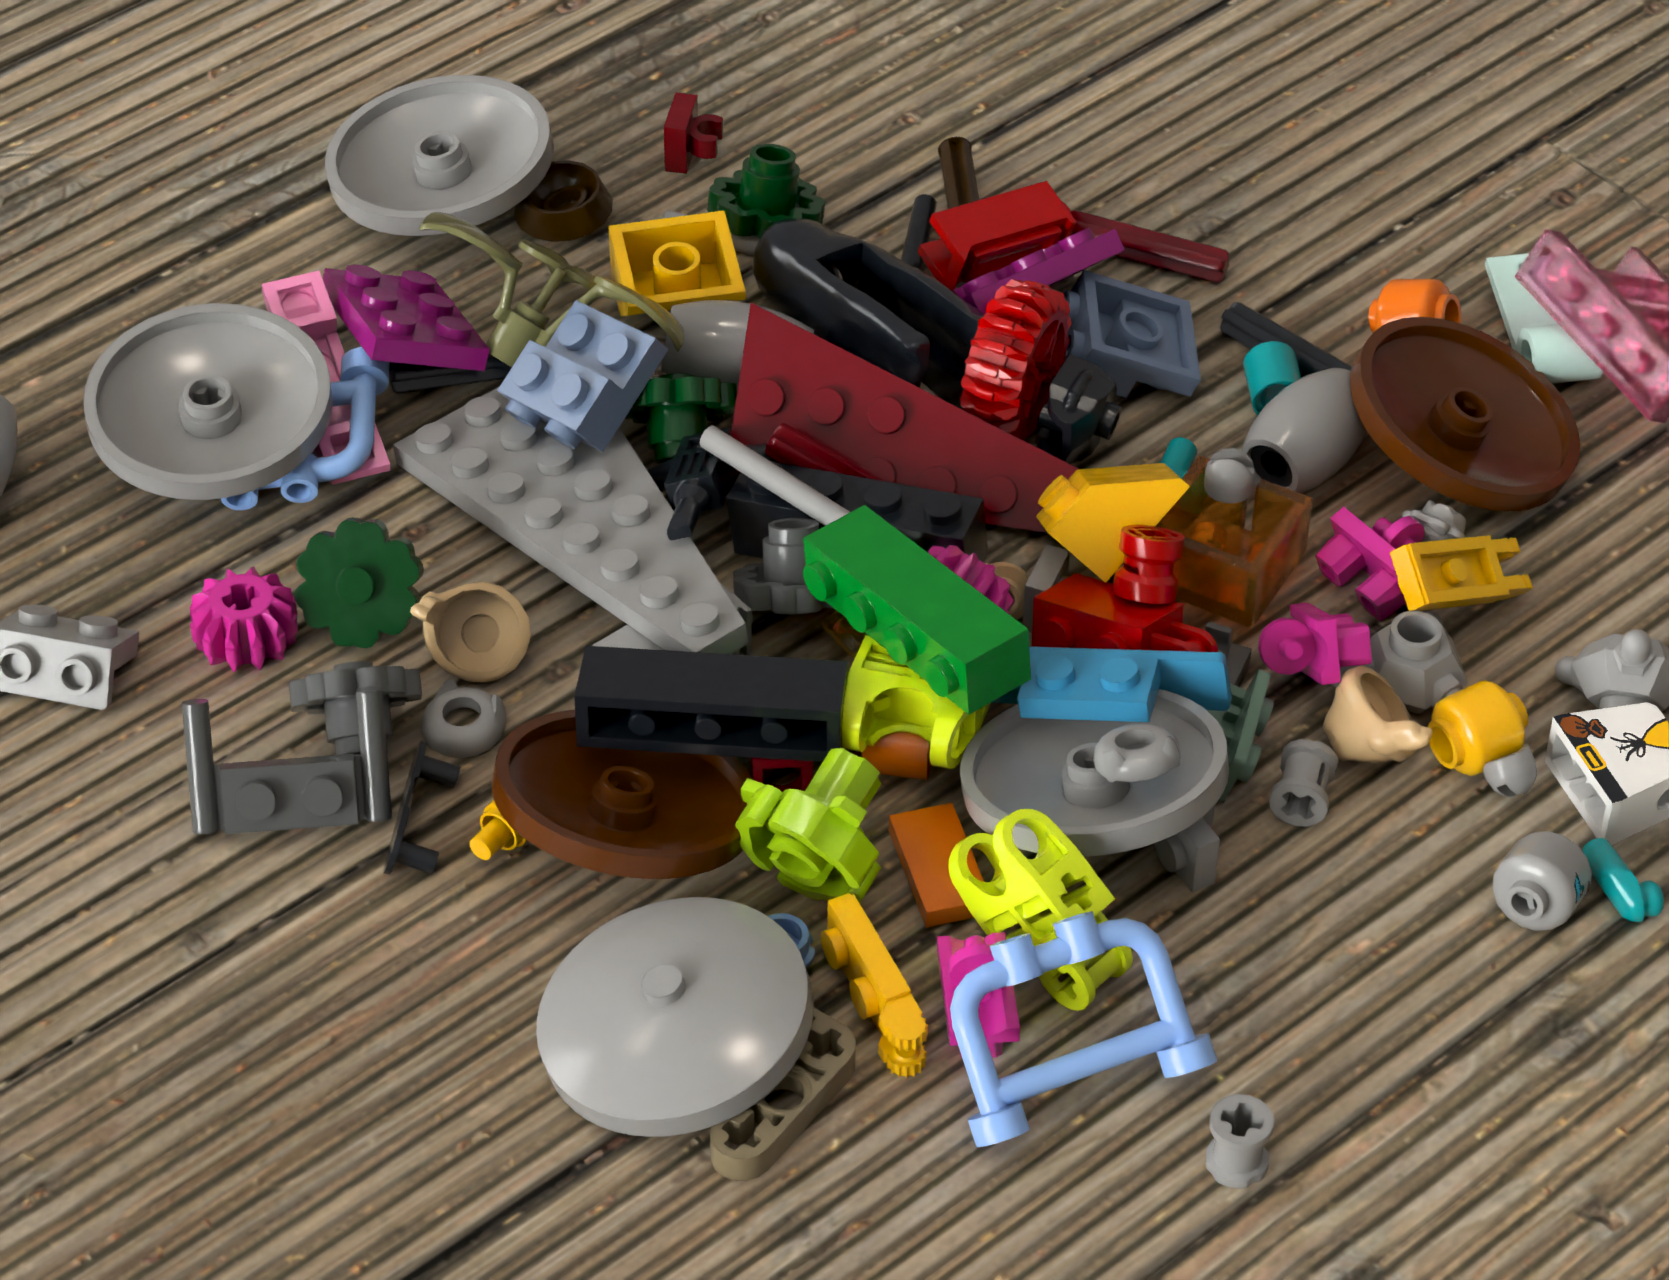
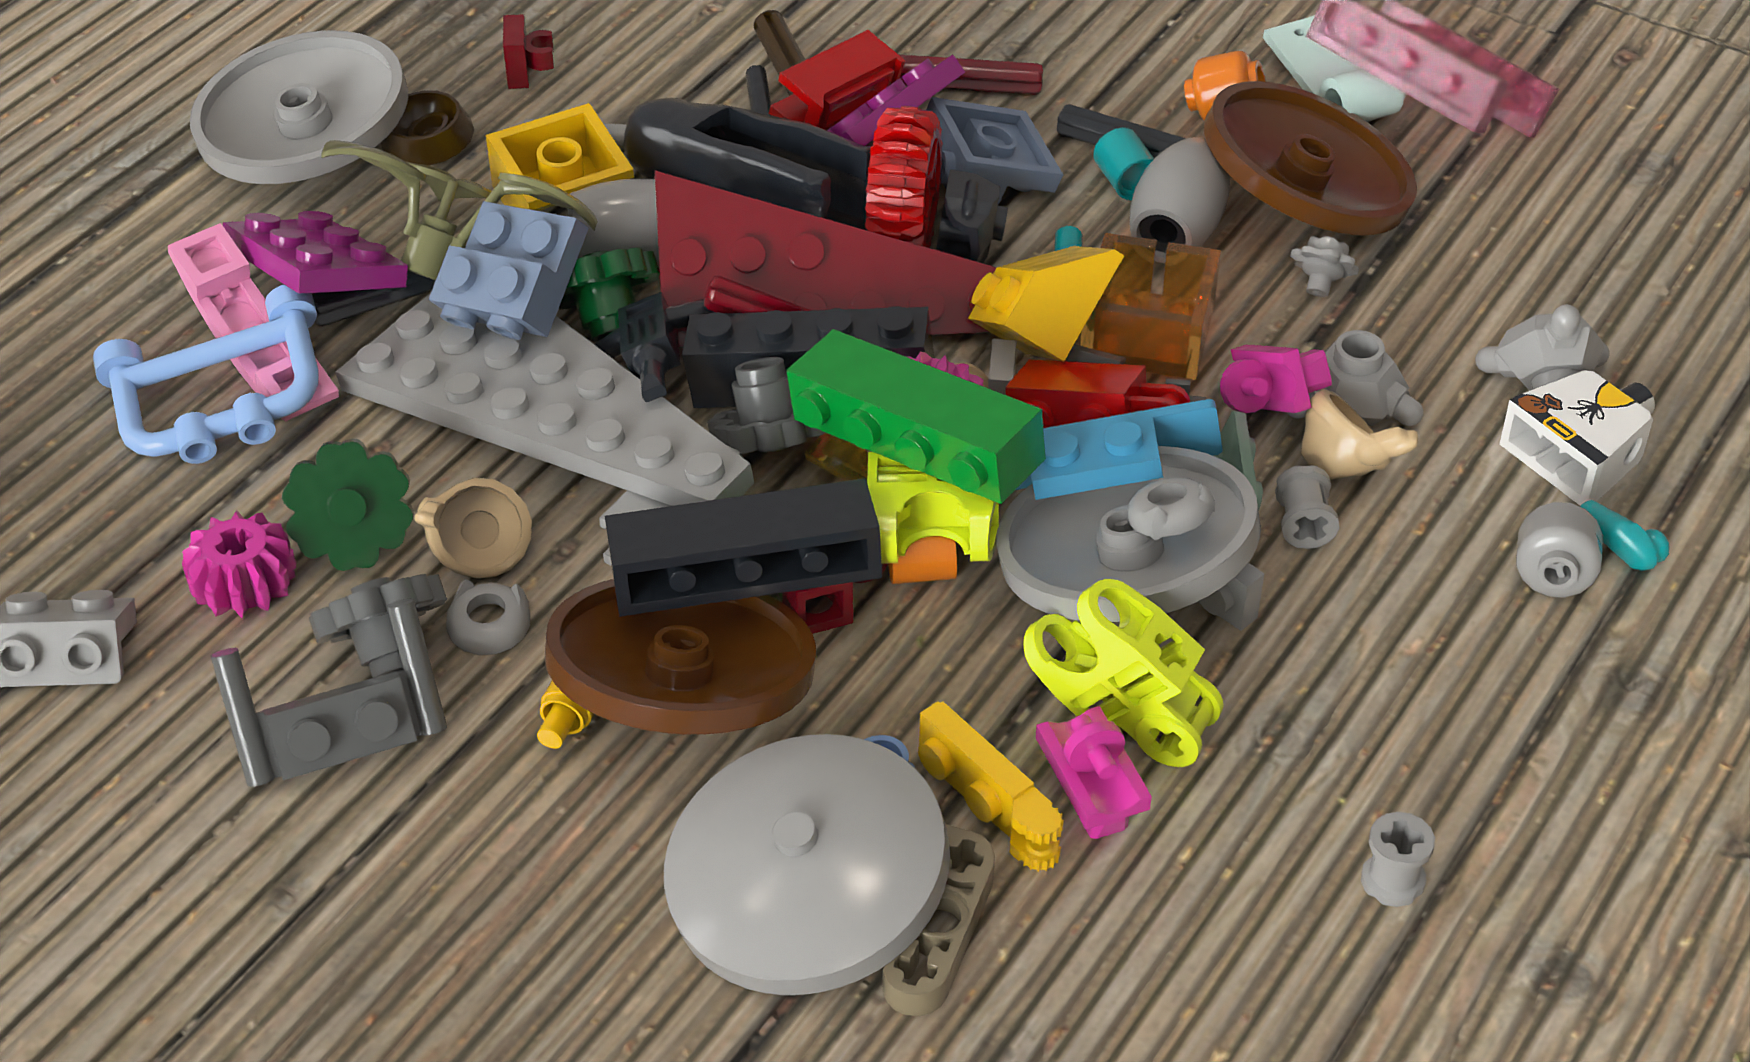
camera: 15 degrees left, 0 degrees up
light grey dish [83,303,333,500] -> none
black piece [383,740,461,875] -> none
light grey bar [700,426,850,526] -> none
dark green plant [707,144,826,239] -> none
lime piece [735,748,881,903] -> none
orange tile [888,803,984,928] -> none
light blue bar [950,911,1218,1147] -> none
red wheel [1112,525,1185,604] -> none
light grey hinge [1204,448,1255,503] -> none
dark pink hips [1315,506,1424,622] -> none
yellow hinge [1390,535,1533,611] -> none
yellow head [1427,680,1529,776] -> none
light grey hinge [1483,743,1538,797] -> none

